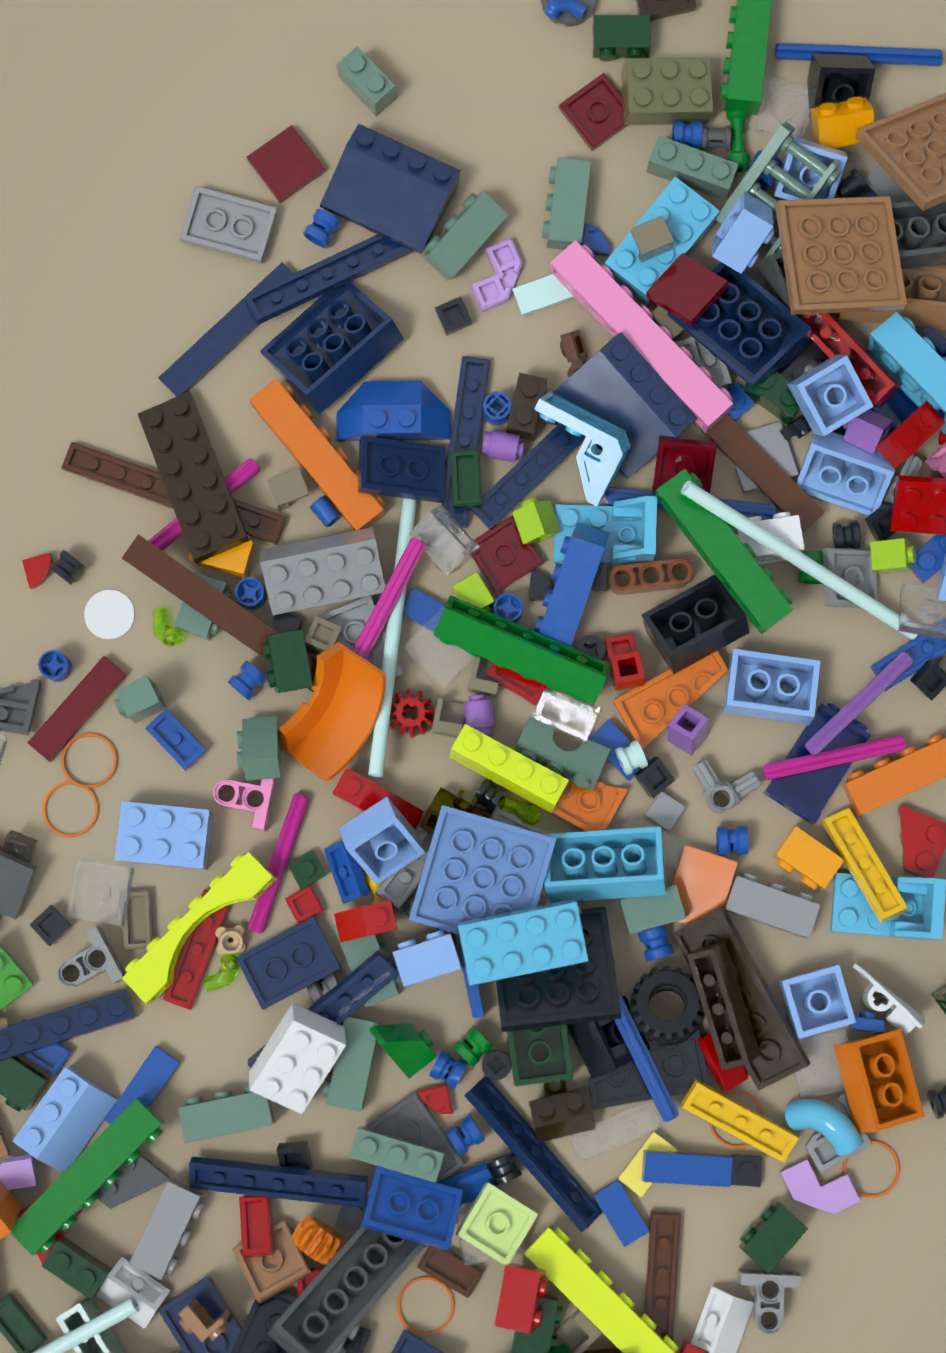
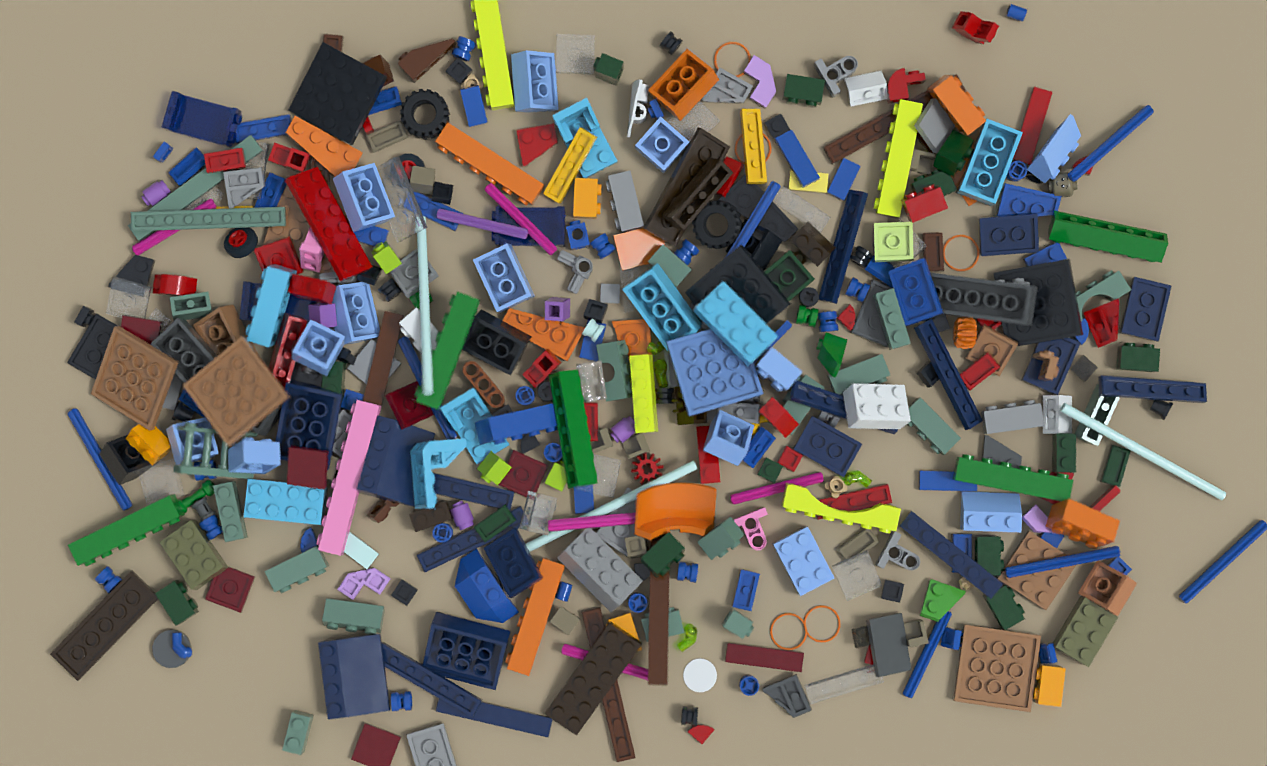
camera: 125 degrees left, 5 degrees up
dark tan panel [631,216,674,262] -> none
medium azure cylinder [785,1099,863,1156] -> none
none -> blue wheel [515,386,535,406]
none -> blue brick [566,220,590,251]
none -> clear neon green arm [646,341,665,355]

